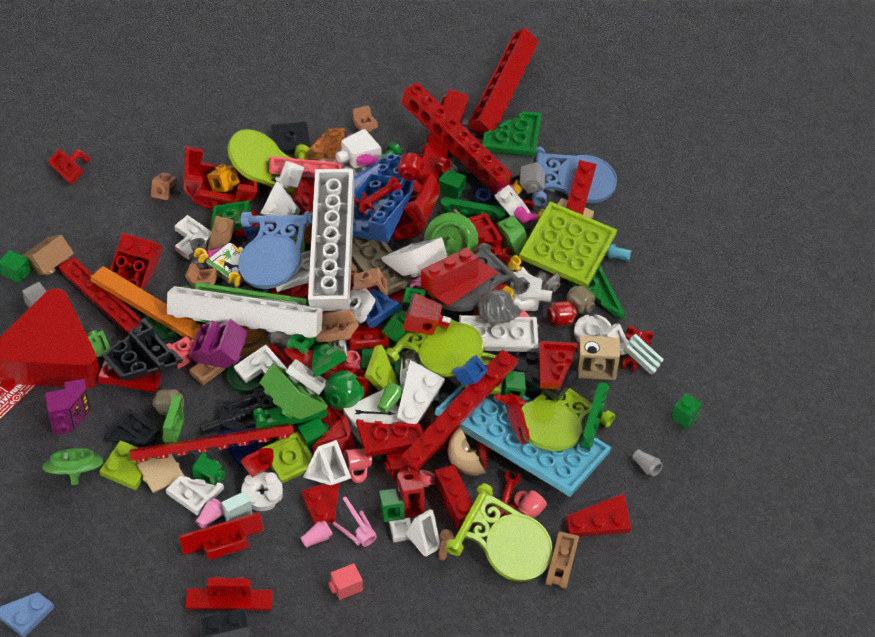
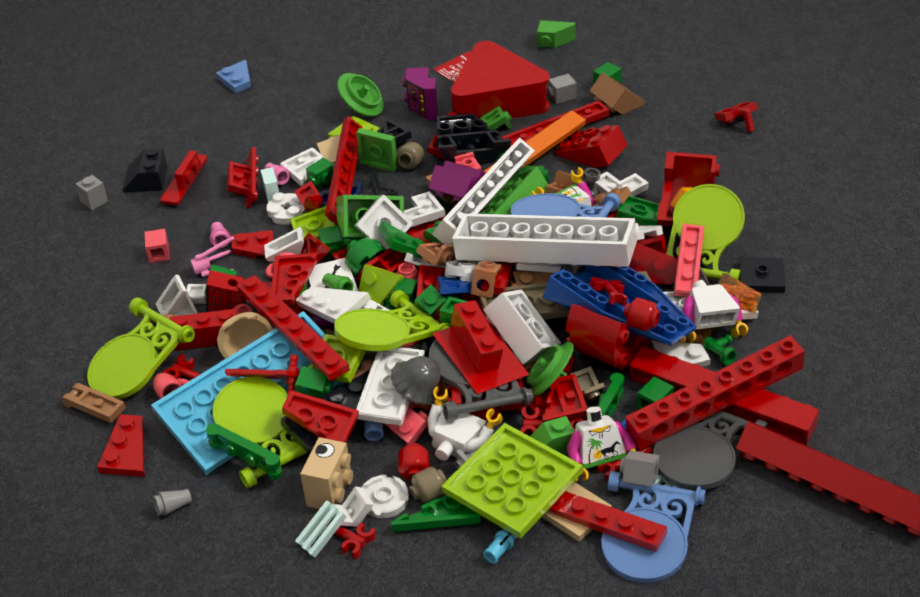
camera: 110 degrees right, 10 degrees down
white bracket [275,161,304,189] -> none
nougat bracket [352,105,378,132] -> none
red torso [403,293,451,335] -> none
red hinge [435,157,451,173] -> none
blue panel [452,355,488,386] -> none
green plate [482,111,542,157] -> none
green brick [672,393,702,429] -> none

